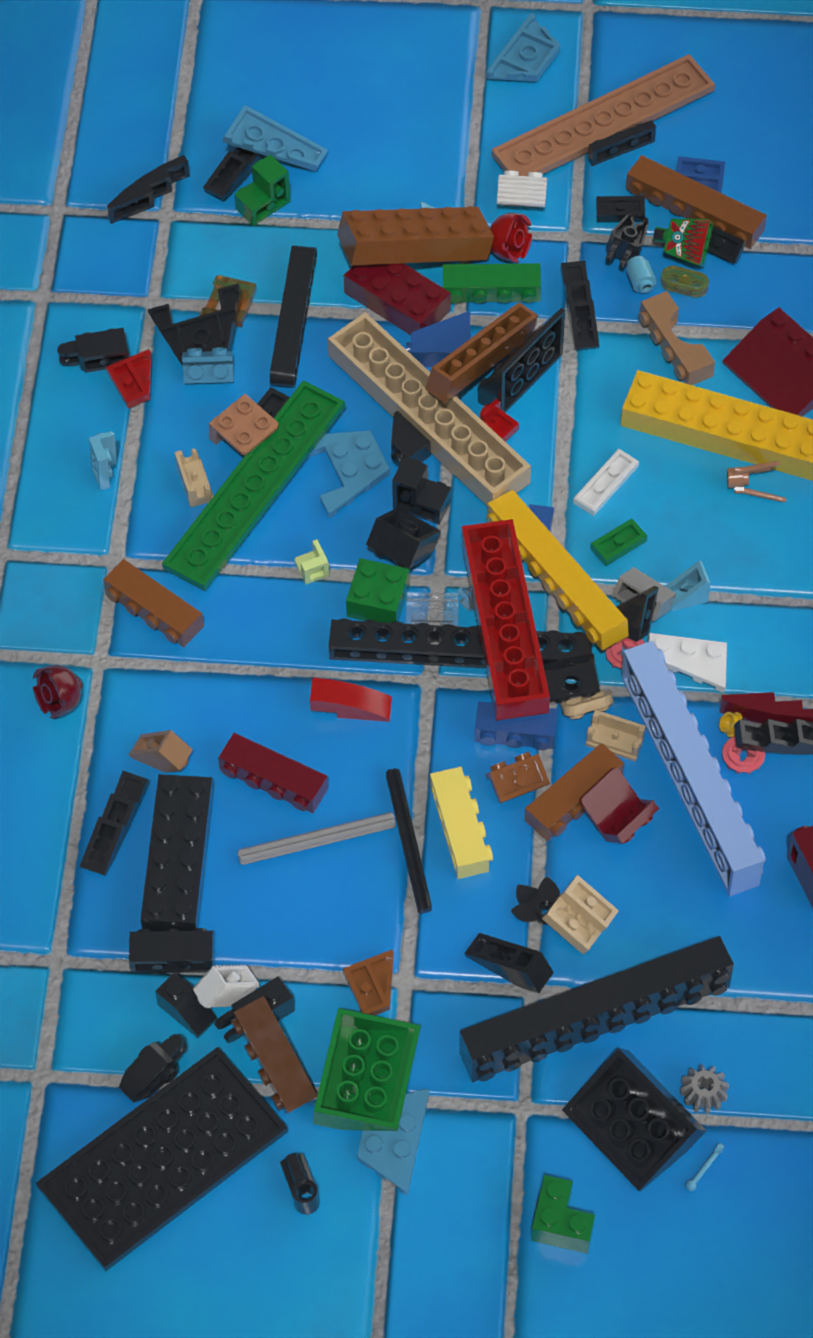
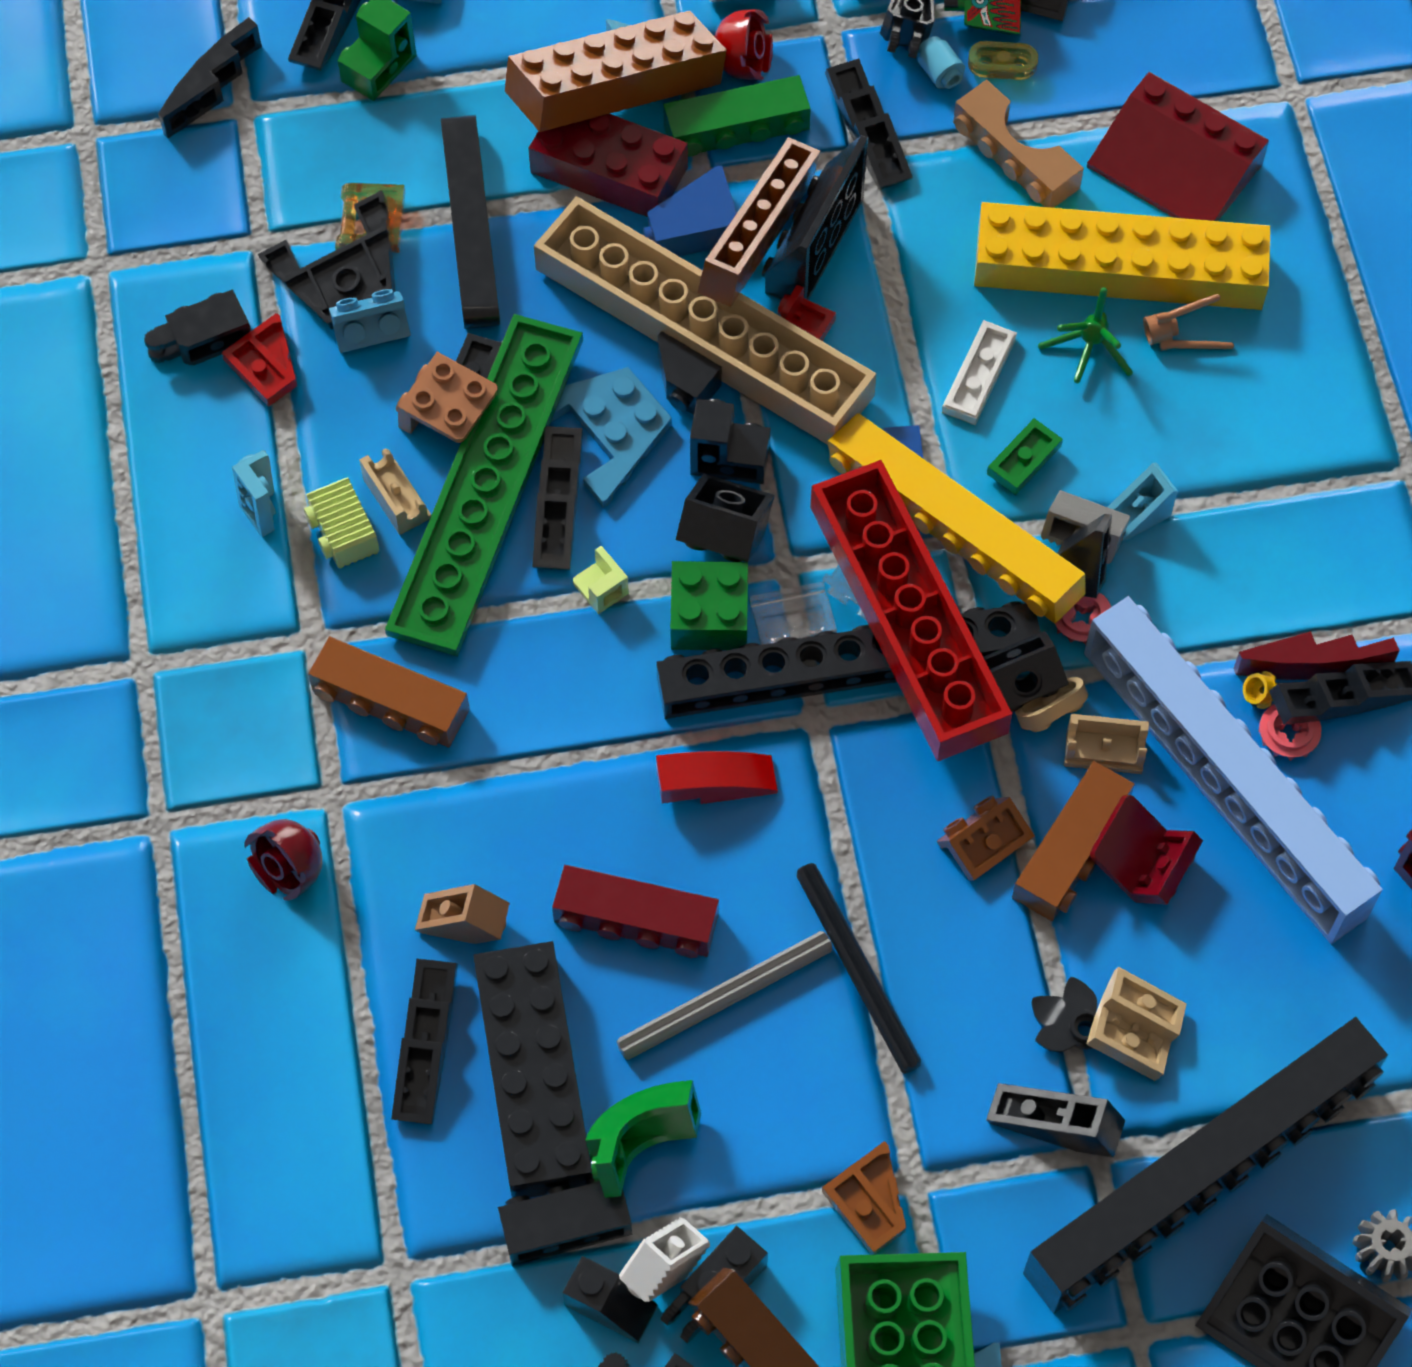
camera: 15 degrees left, 5 degrees up
light yellow brick [430,767,493,879] -> none
blue brick [475,701,557,750] -> none
white wing [648,633,727,693] -> none
none -> yellowish green brick [304,477,379,568]
none -> black slope [532,426,583,570]
none -> green arch [585,1080,701,1198]
none -> green plant [1038,287,1133,384]

